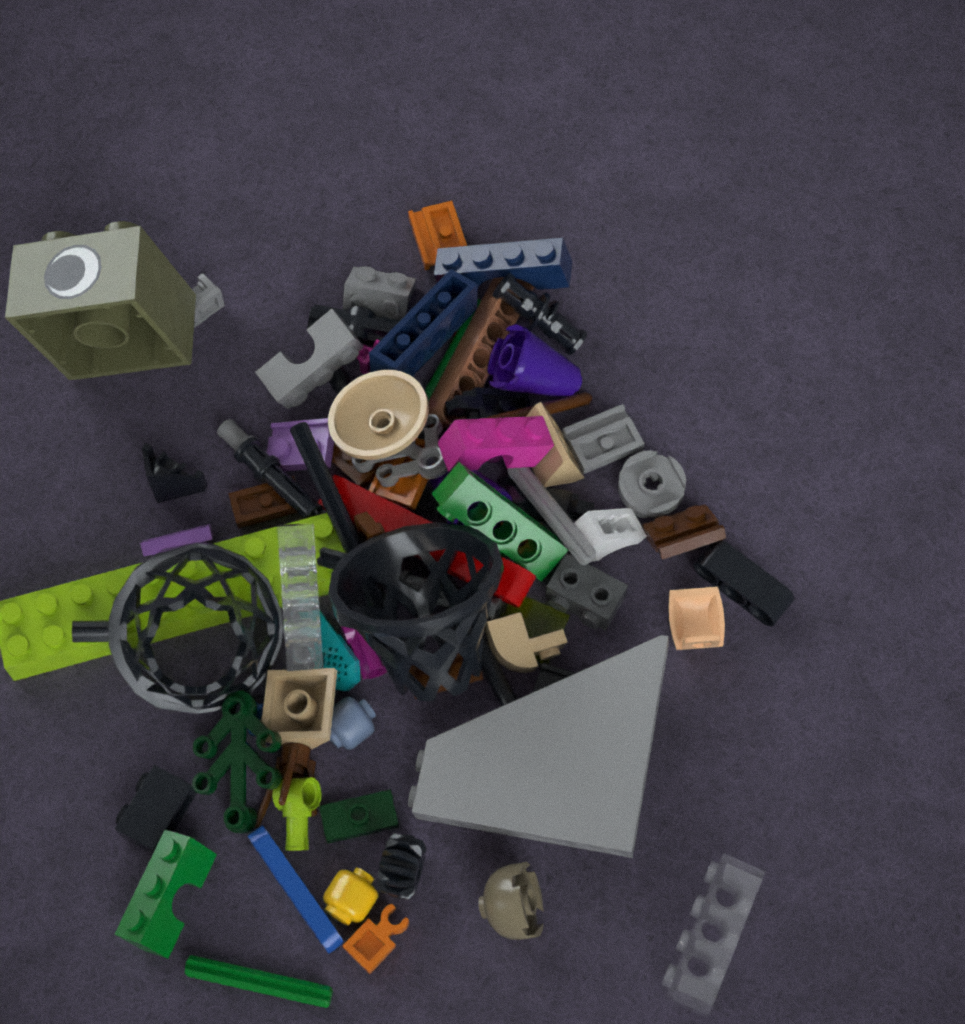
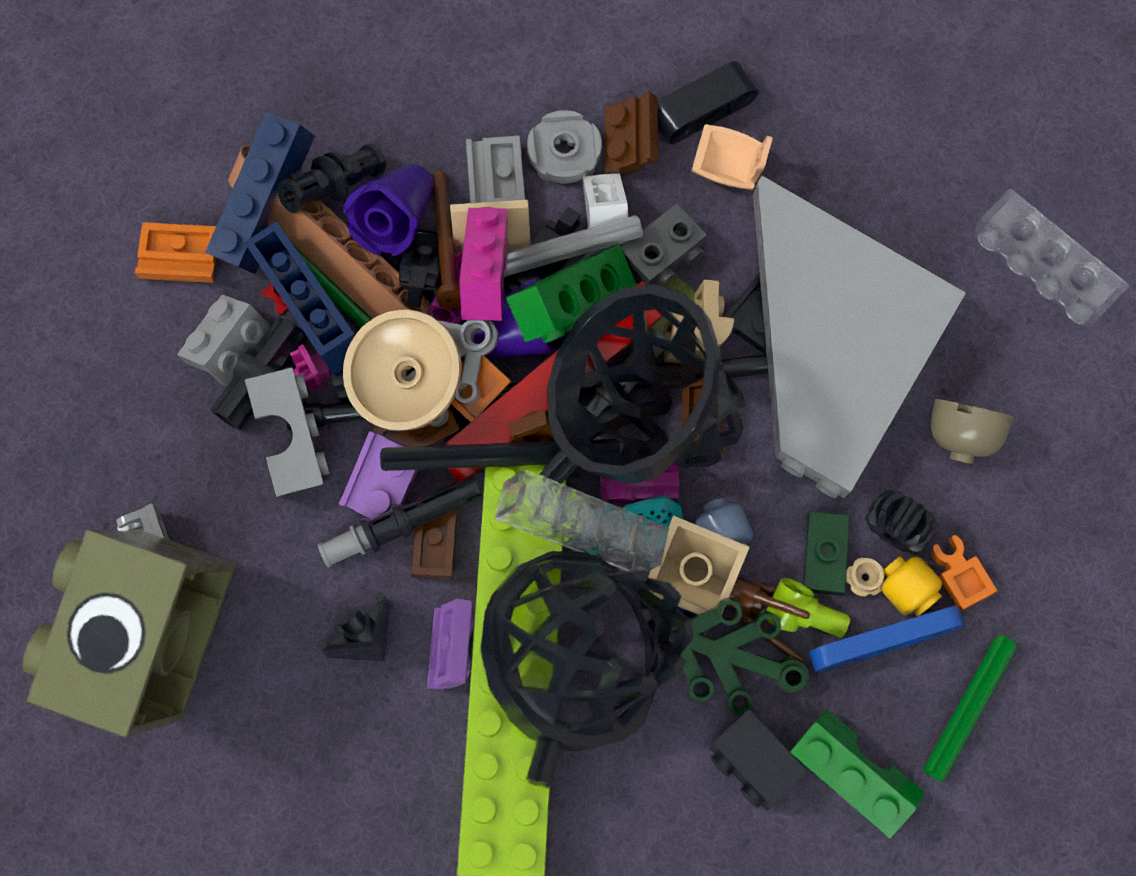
camera: 70 degrees left, 5 degrees up
none -> tan plate [846,558,885,597]

